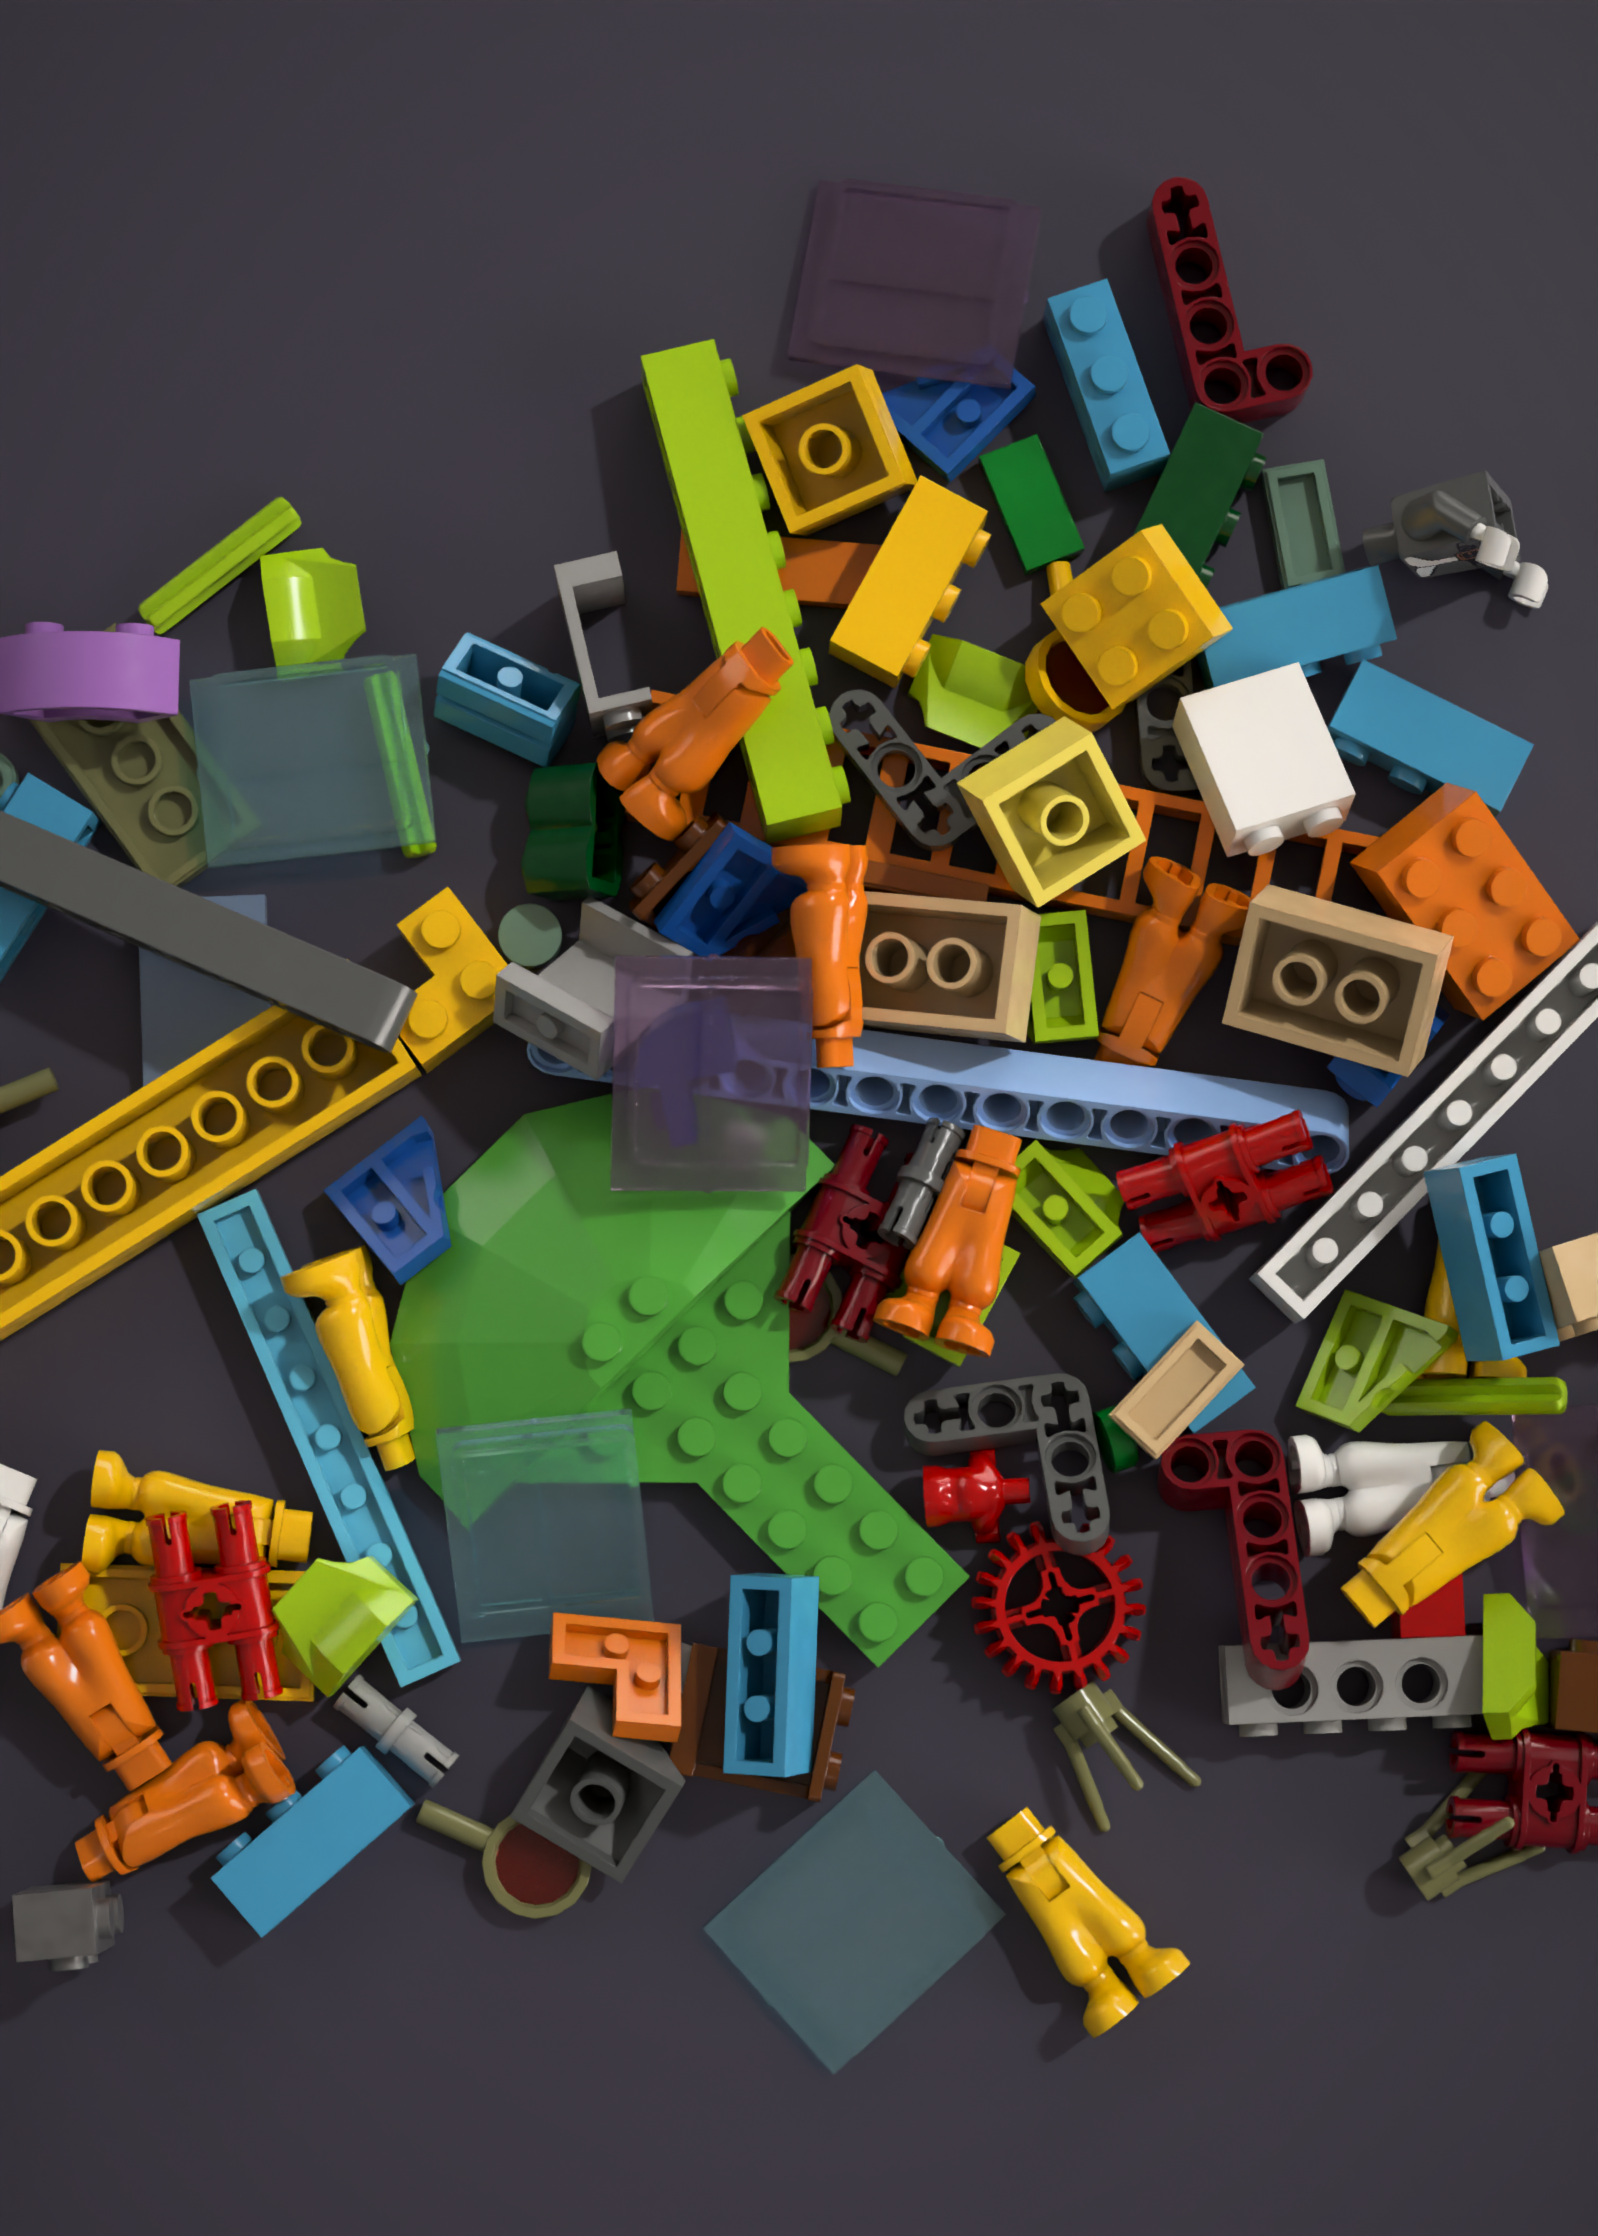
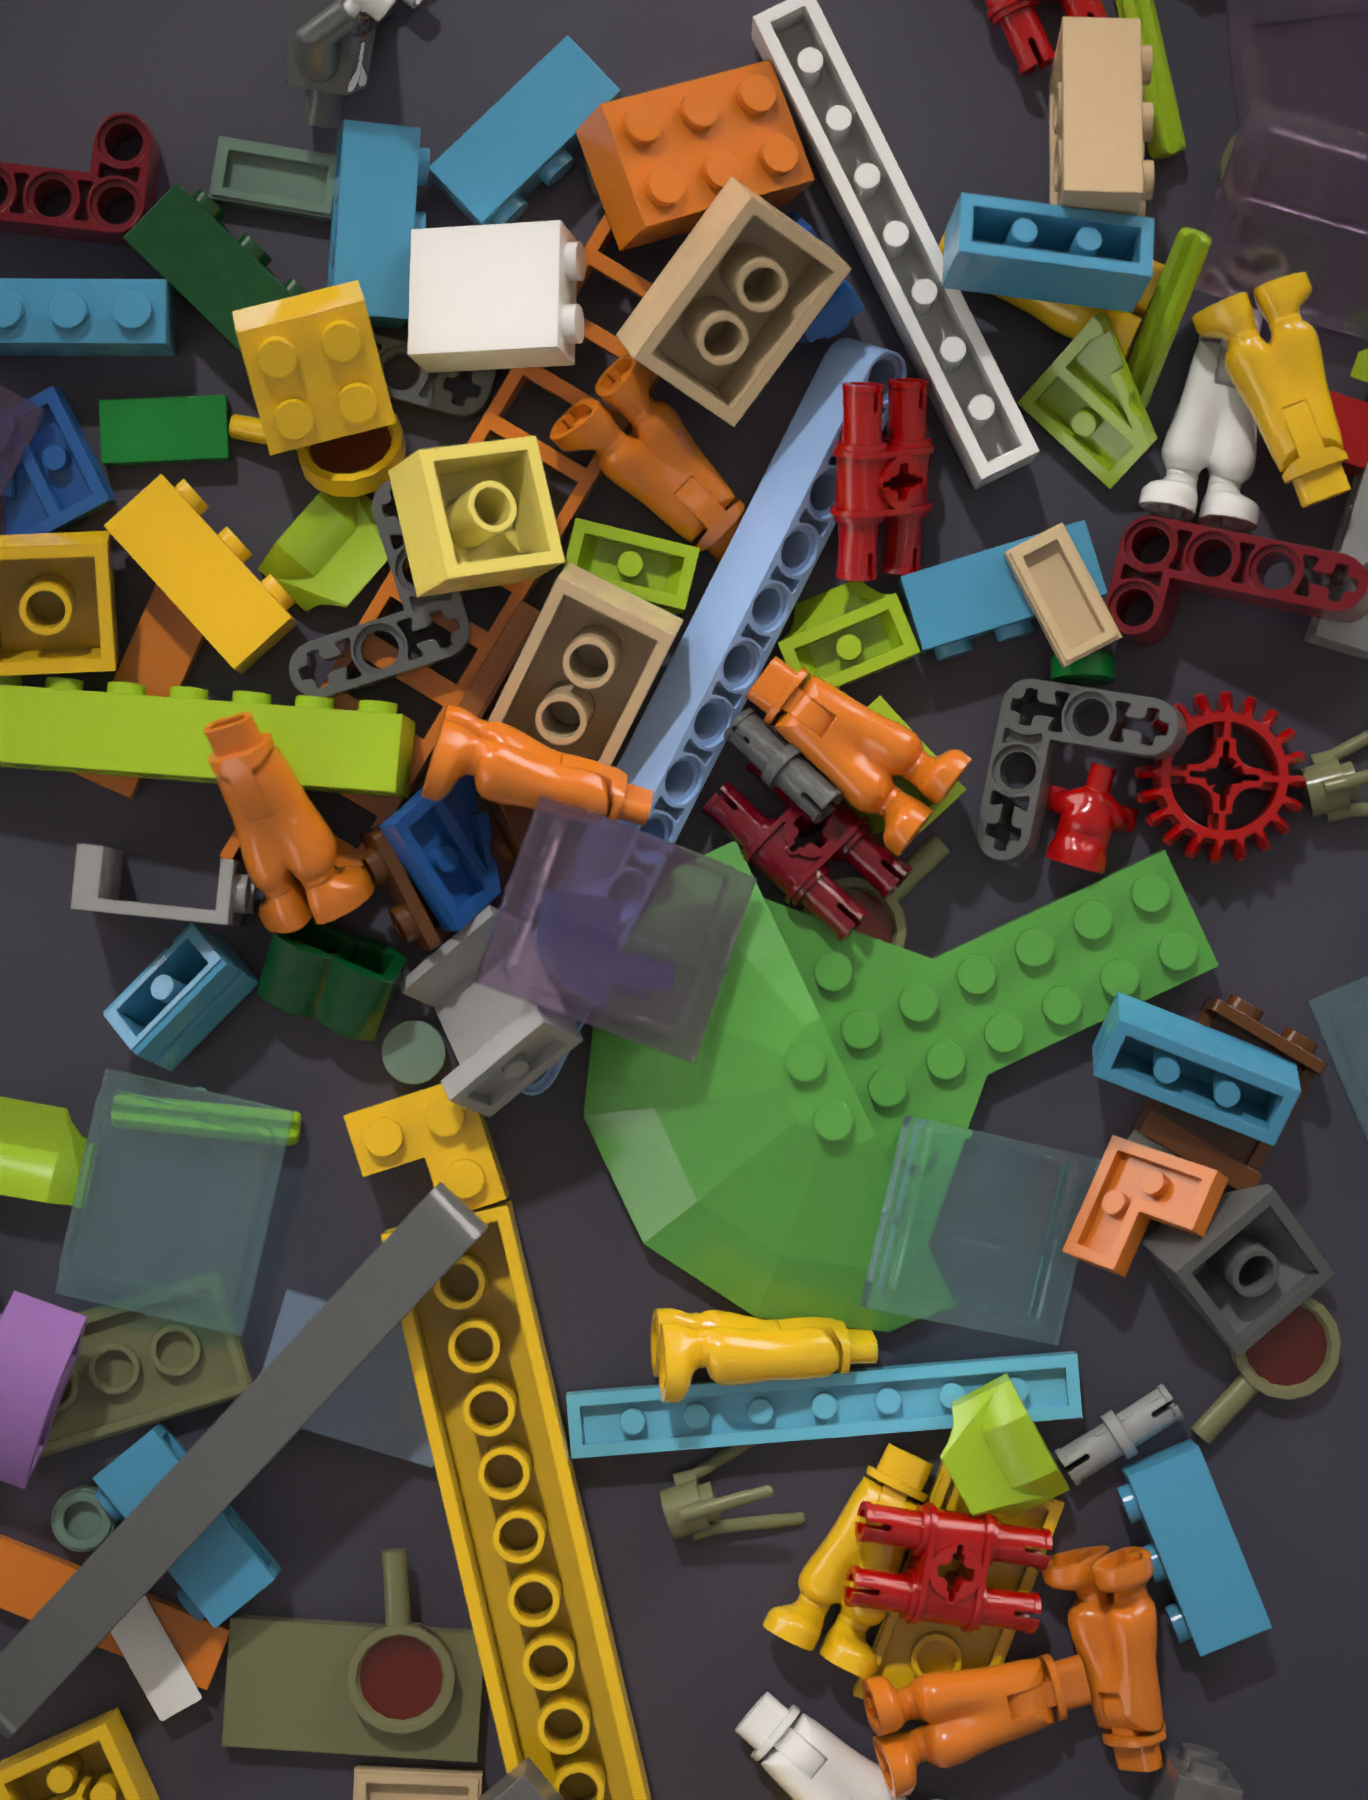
camera: 65 degrees left, 5 degrees up
blue wing [324,1115,451,1286] -> none
none -> olive plant [660,1444,806,1541]

